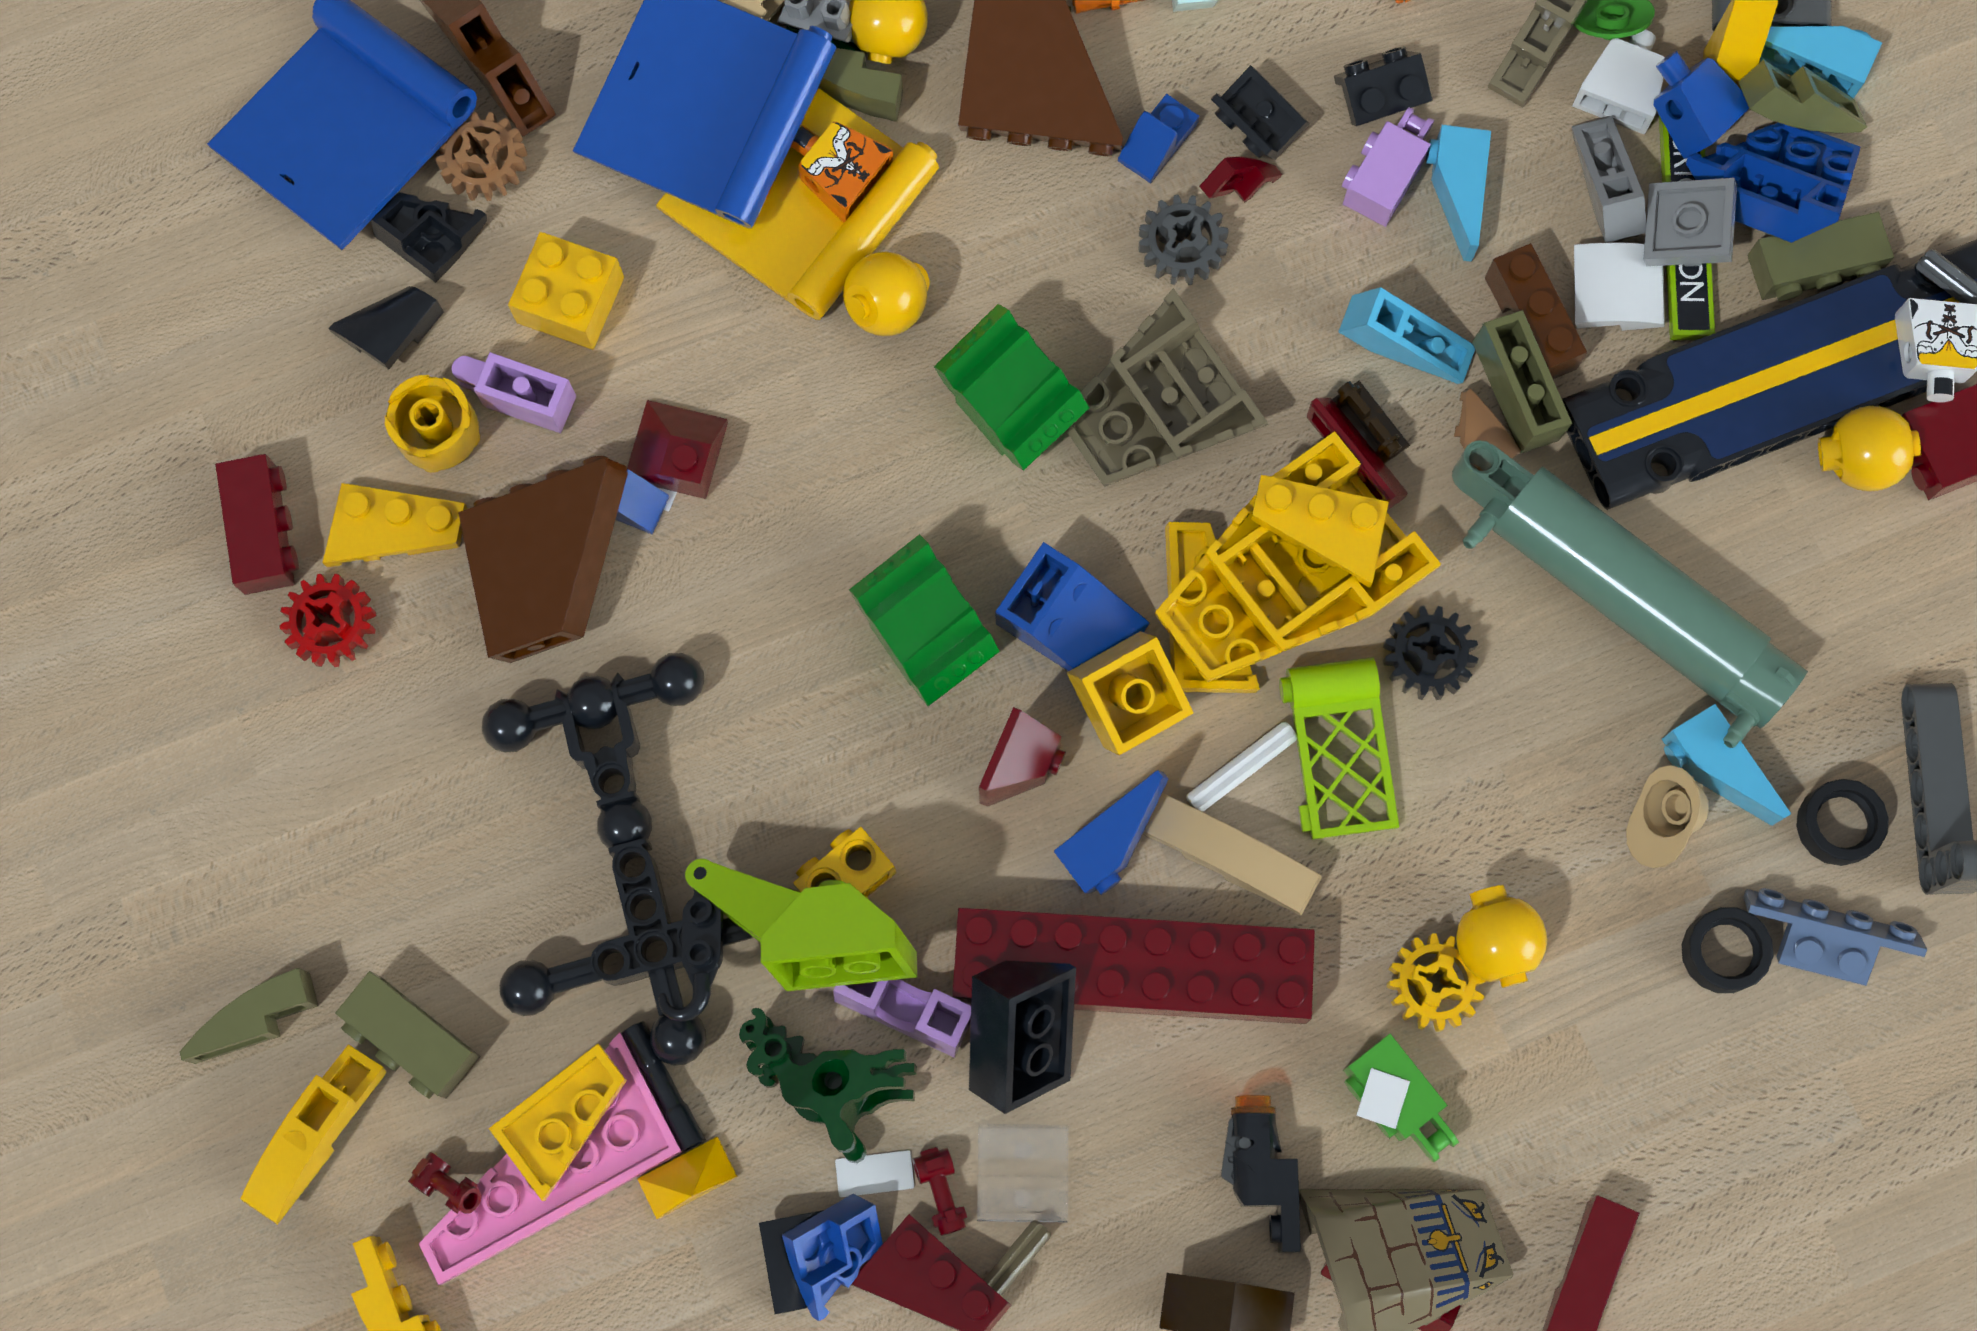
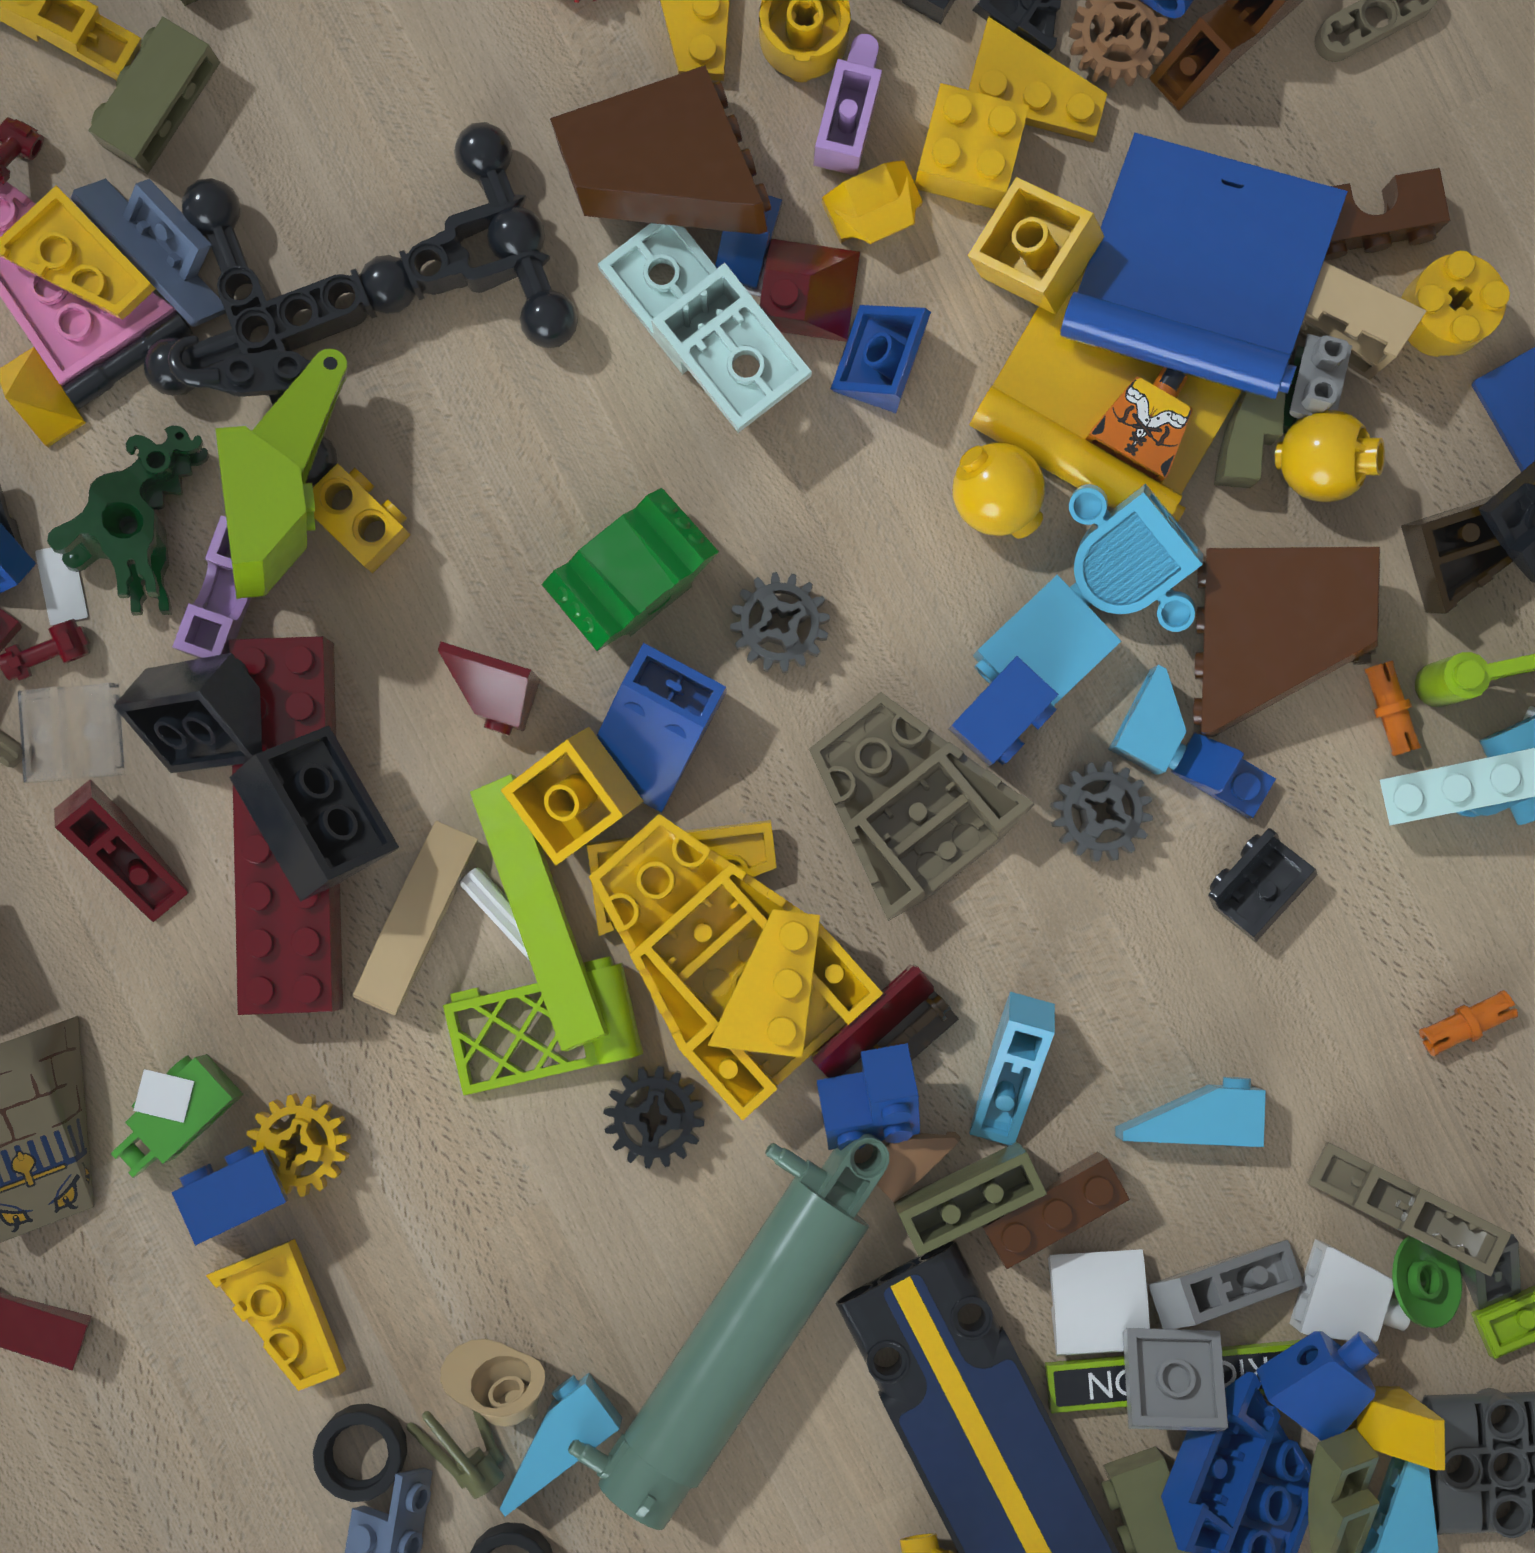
camera: 75 degrees right, 10 degrees up
green slope [934,304,1090,471] -> none
blue slope [1054,770,1169,895] -> none
dark red slope [1199,157,1283,203] -> none
black plate [1221,1095,1301,1253] -> none
black bracket [1334,46,1433,126] -> none
lavender brick [1342,107,1435,227] -> none
yellow brick [1456,885,1547,988] -> none
none -> dark red slope [54,779,189,922]
none -> sand blue bracket [71,178,226,327]
none -> blue brick [171,1144,289,1246]
none -> yellow wing [205,1239,347,1391]
none -> black slope [229,725,399,902]
none -> olive plant [406,1410,505,1499]
none -> lime tile [470,774,609,1052]
none -> light aqua bracket [598,223,812,433]
none -> dark grey gear [730,572,830,674]
none -> blue brick [817,1043,921,1150]
none -> yellow slope [821,160,923,244]
none -> blue slope [830,305,931,413]
none -> blue brick [948,656,1059,766]
none -> yellow brick [967,177,1105,315]
none -> yellow wing [968,16,1107,143]
none -> medium azure panel [973,574,1121,706]
none -> medium azure piece [1069,484,1204,632]
none -> medium azure slope [1108,665,1187,775]

